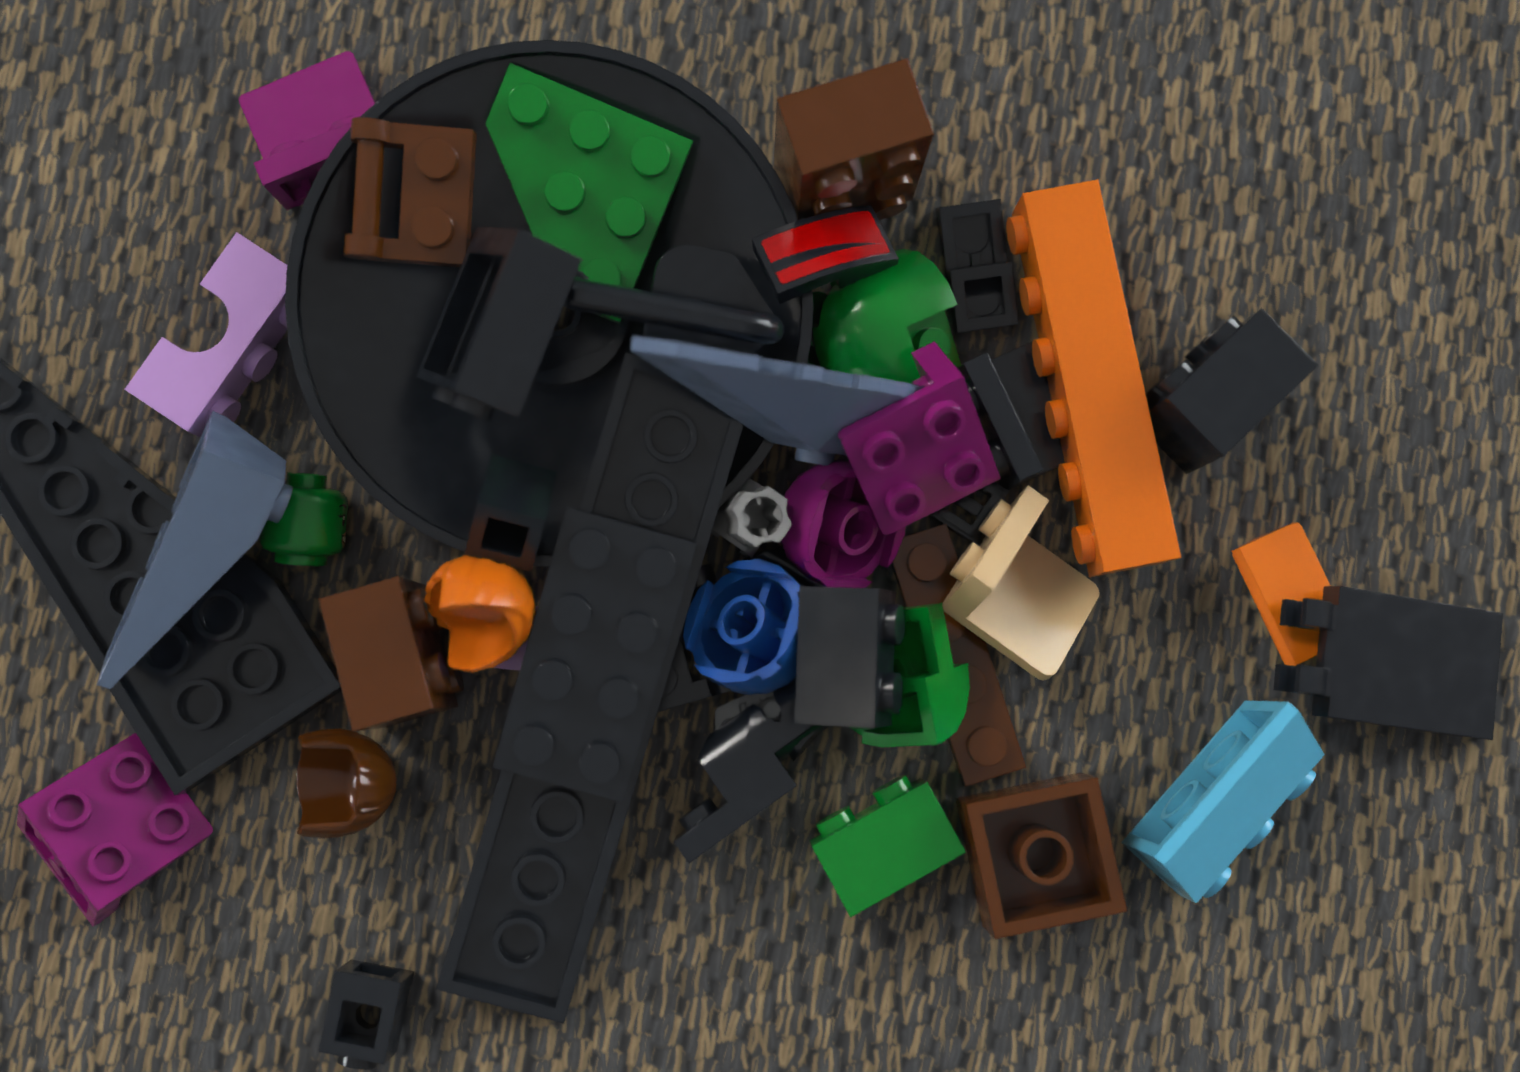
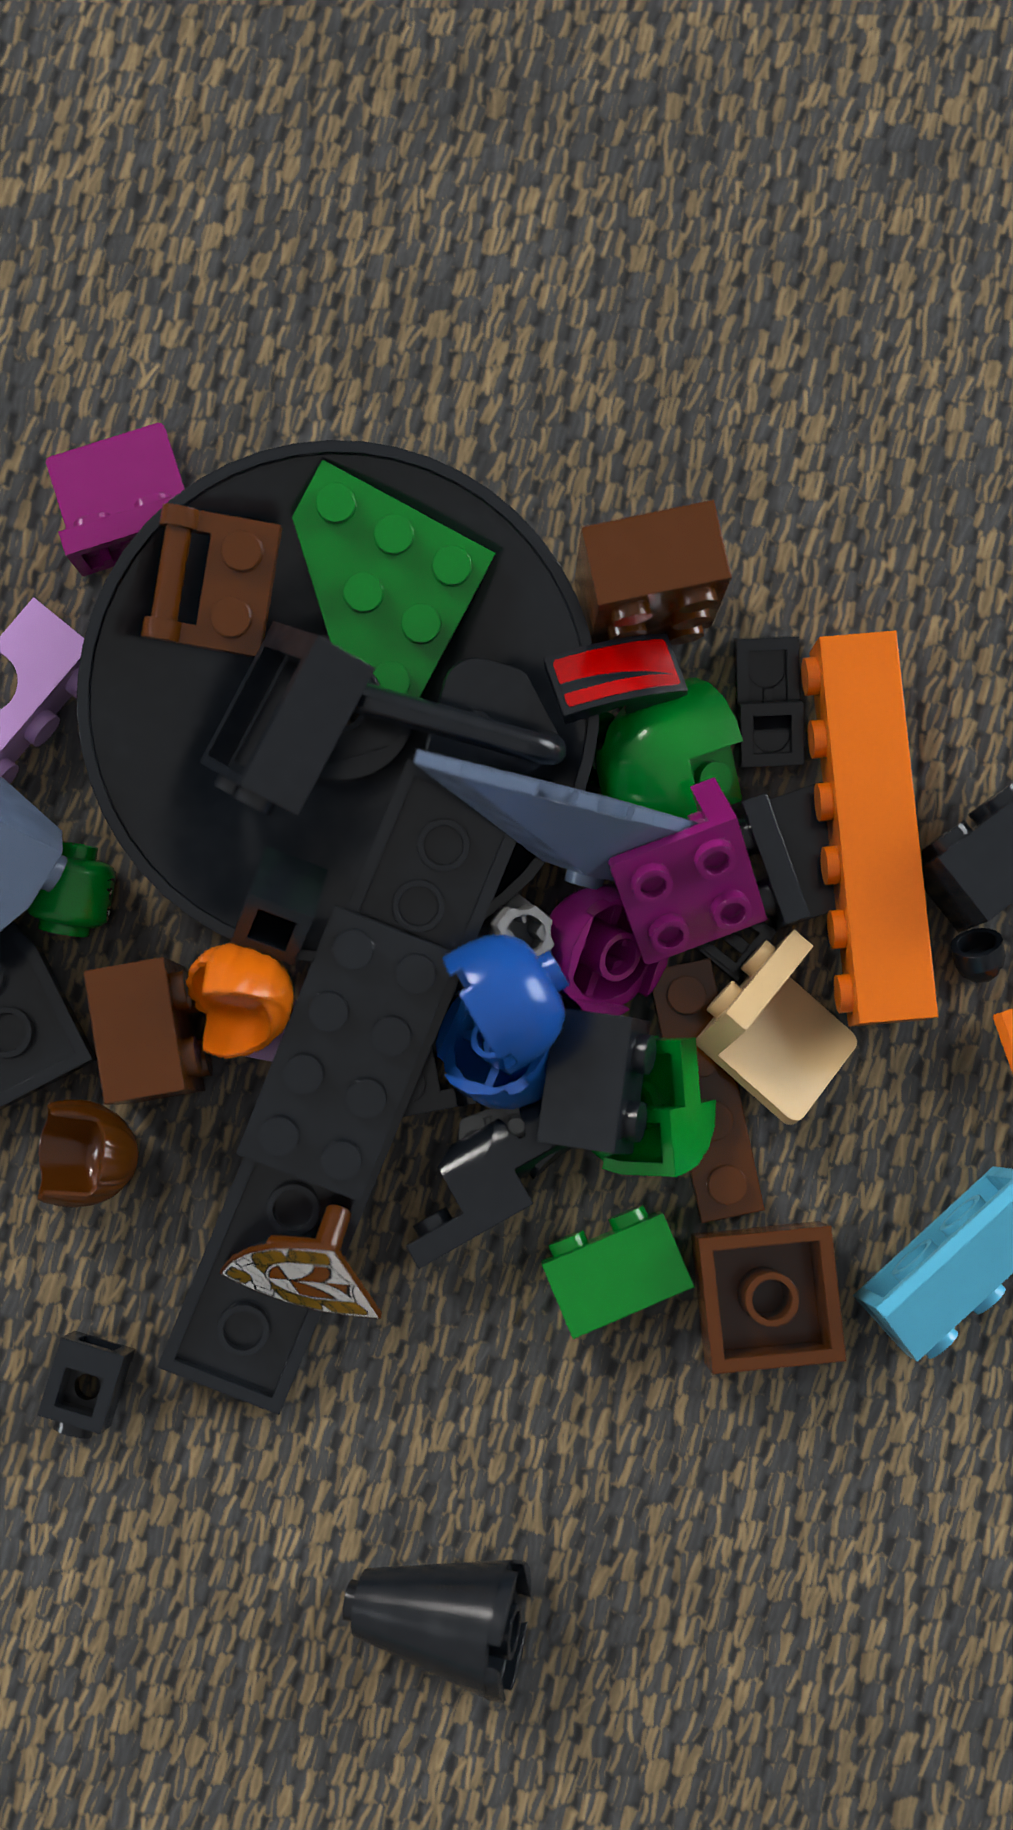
camera: 10 degrees right, 0 degrees up
none -> shield [220,1205,382,1319]
none -> blue cylinder [442,934,570,1074]
none -> black hinge [951,928,1006,983]

